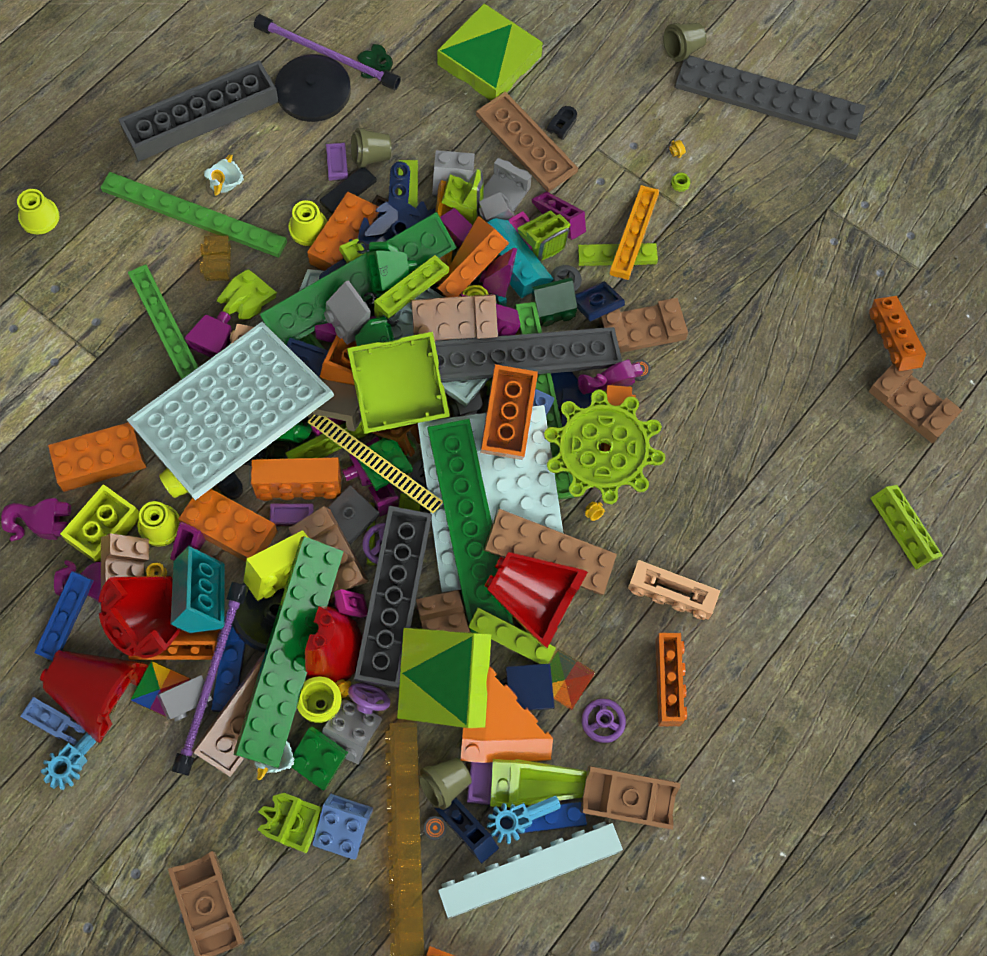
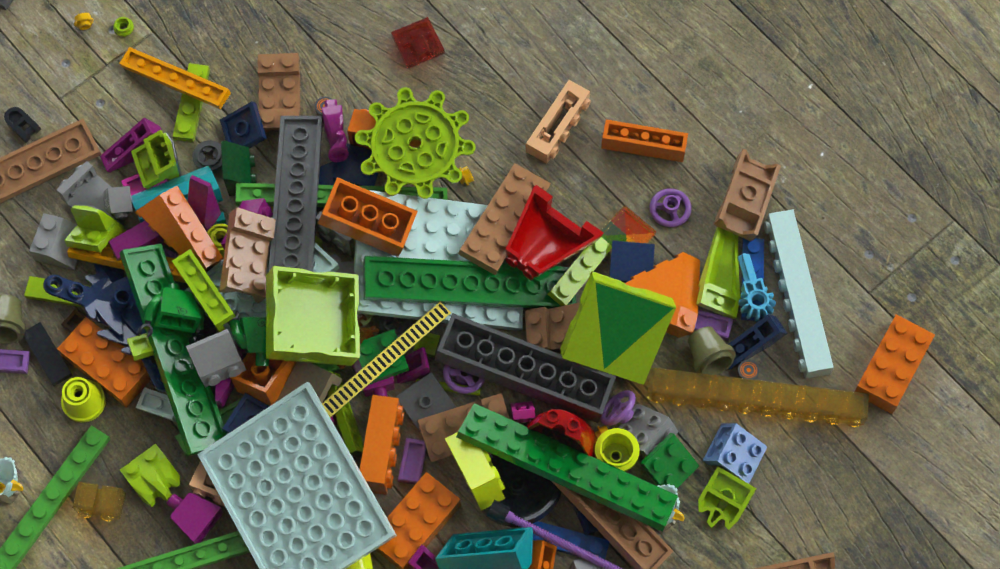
camera: 75 degrees left, 0 degrees up
none -> clear red plate [391,17,445,69]

